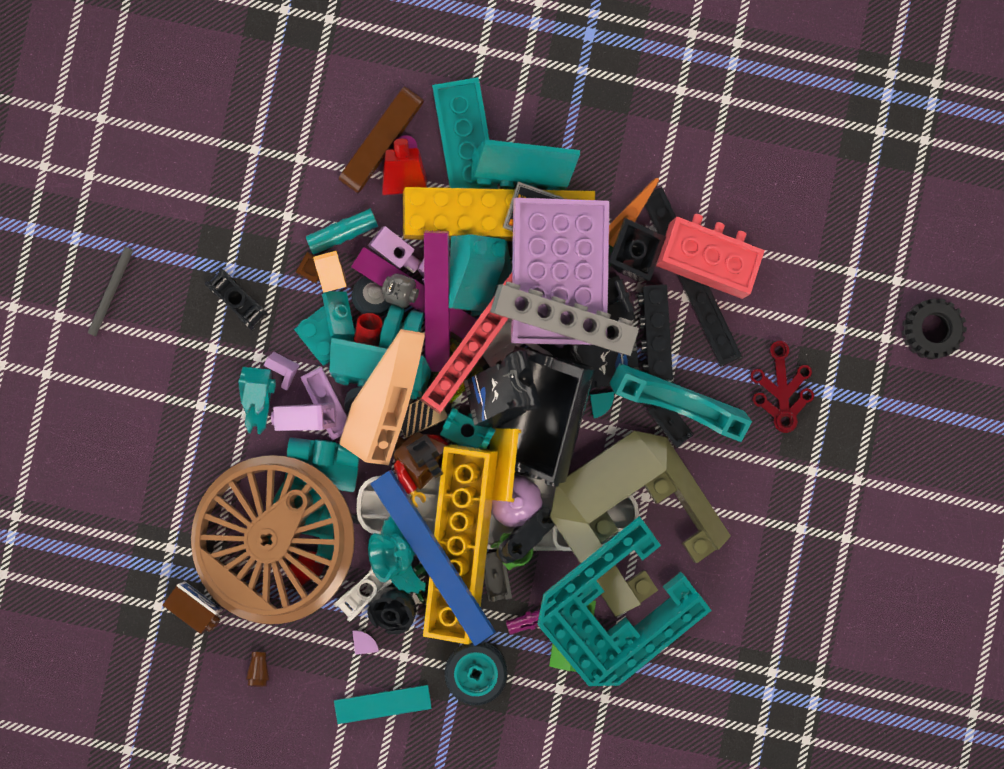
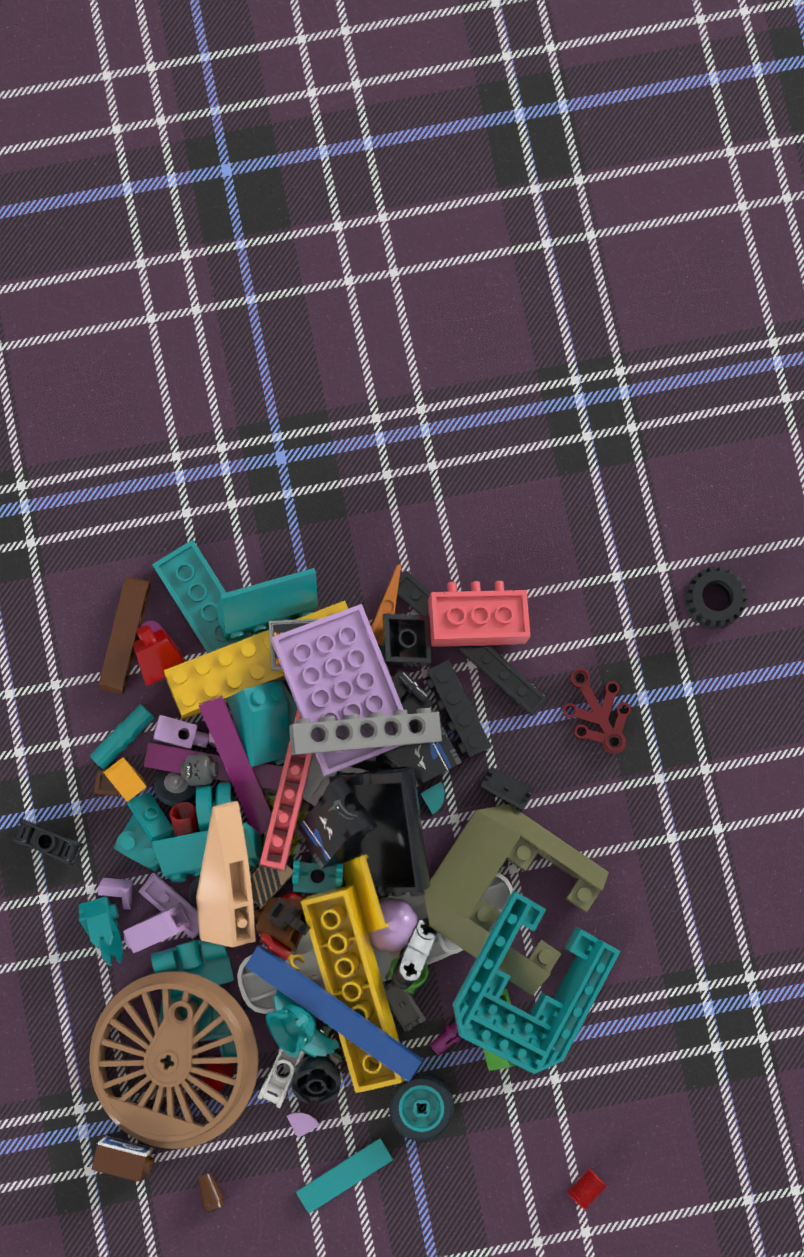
camera: 20 degrees left, 5 degrees down
teal arch [609,363,752,442] -> none

